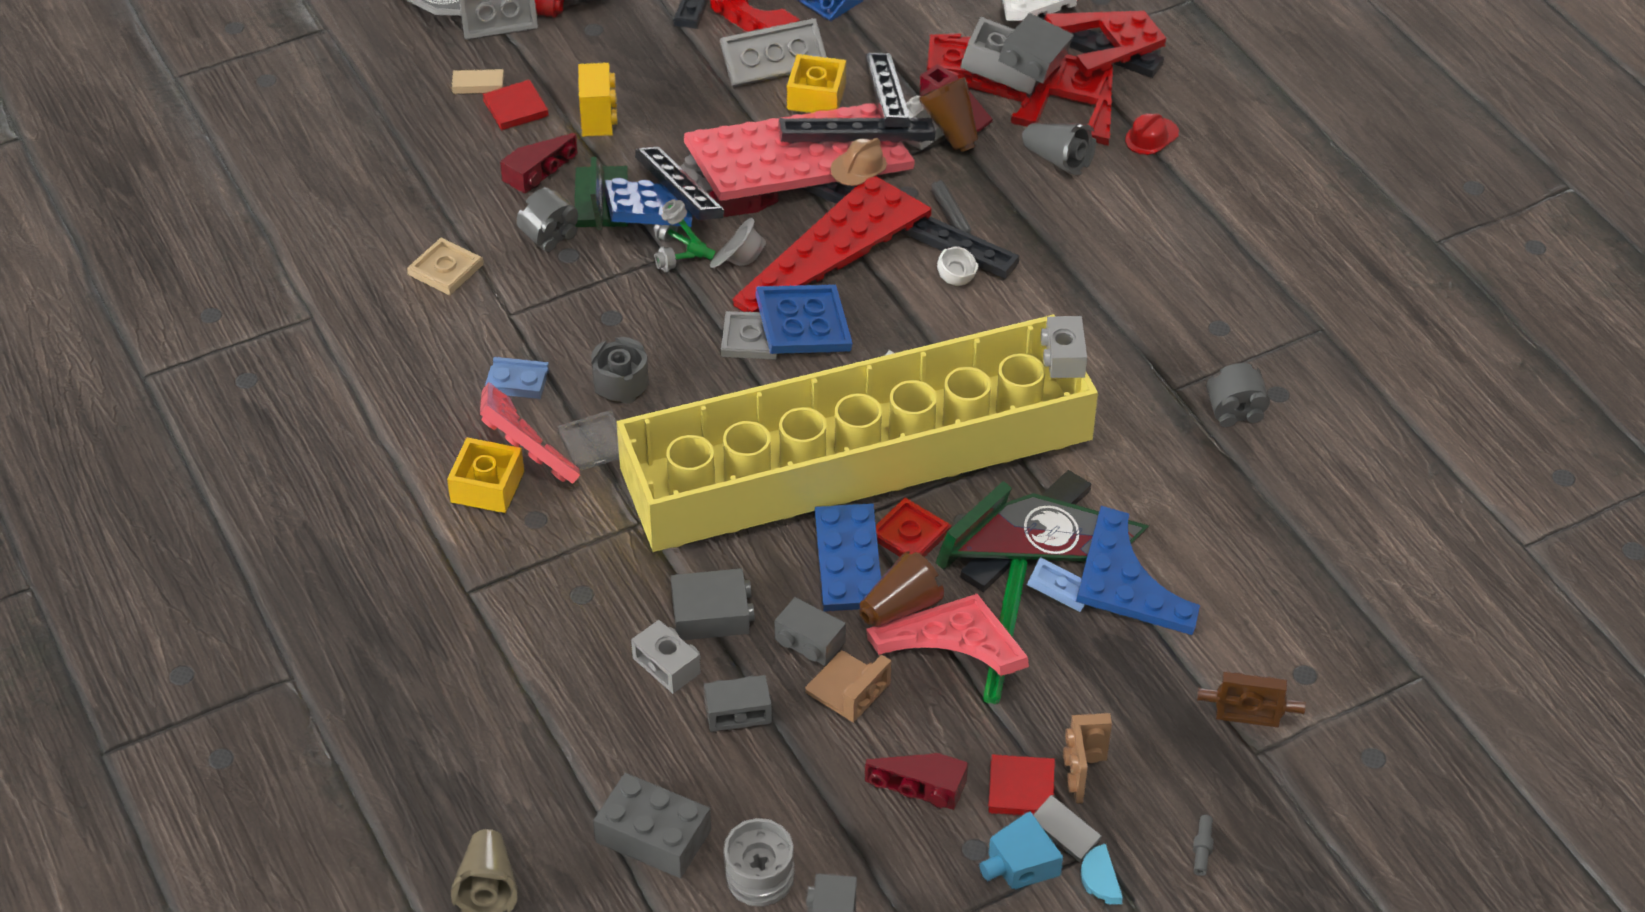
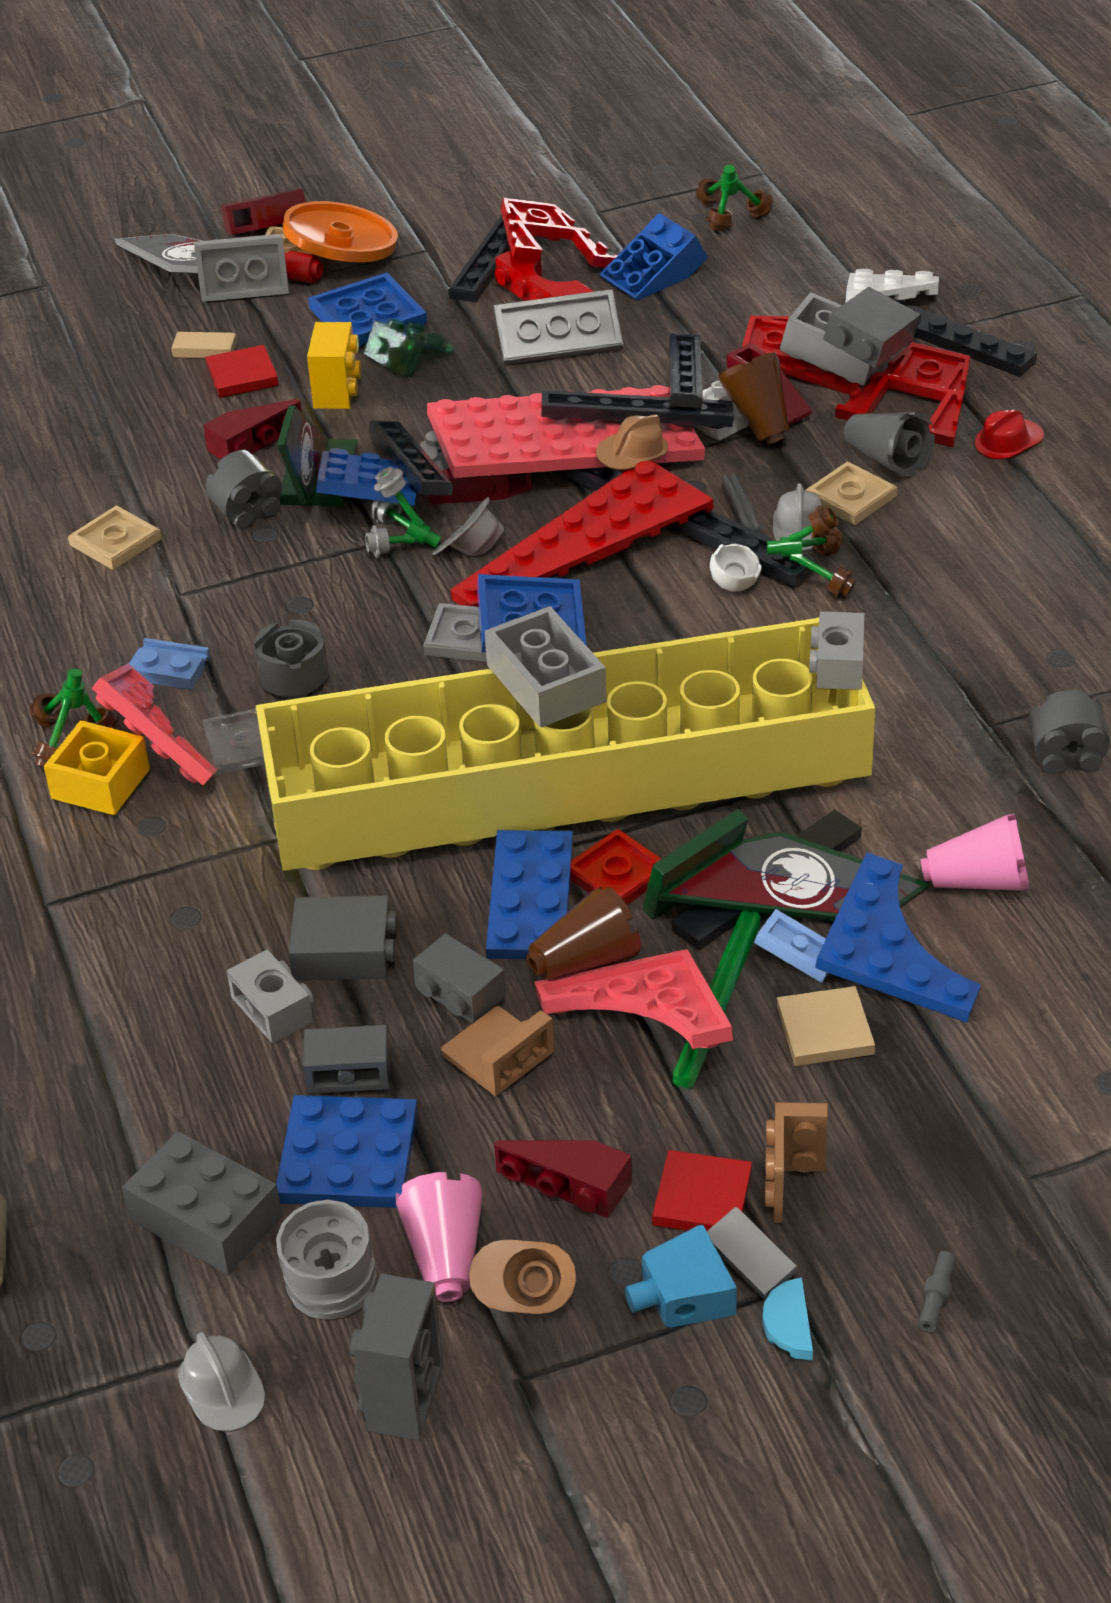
camera: 10 degrees right, 5 degrees down
yellow brick [787,54,846,113] -> none
red wing [1045,11,1166,77] -> none
reddish brown plate [1197,672,1306,728] -> none
none -> plant [30,669,119,766]
none -> blue plate [276,1095,418,1208]
none -> blue plate [308,272,427,347]
none -> clear green bracket [363,318,453,377]
none -> bright pink cone [395,1172,483,1302]
none -> medium nougat piece [469,1239,577,1314]
none -> light grey brick [485,606,607,728]
none -> plant [767,506,856,599]
none -> light grey piece [773,483,822,551]
none -> tan tile [777,986,875,1066]
none -> tan tile [806,461,897,525]
none -> bright pink cone [921,813,1030,891]

